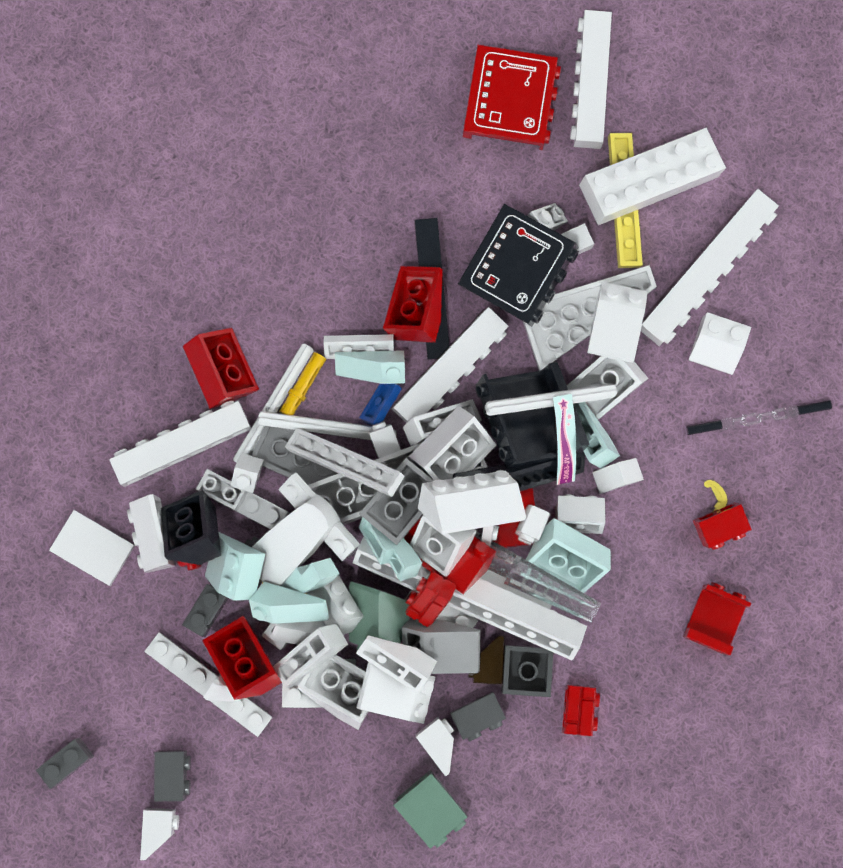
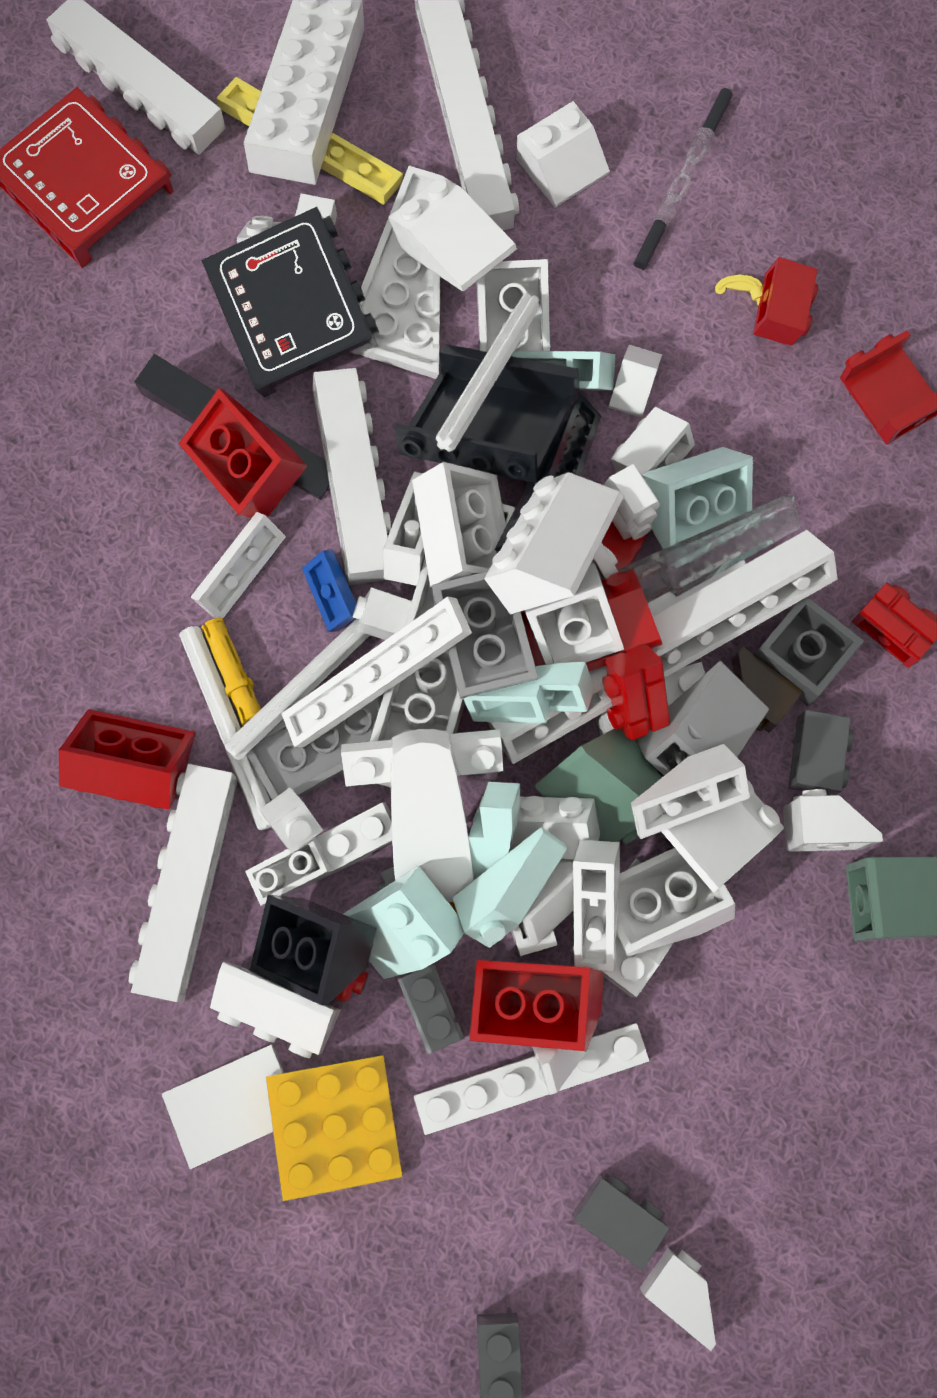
camera: 50 degrees left, 5 degrees down
light aqua slope [335,351,405,384] -> none
sticker [553,394,576,485] -> none
none -> yellow plate [266,1055,402,1201]

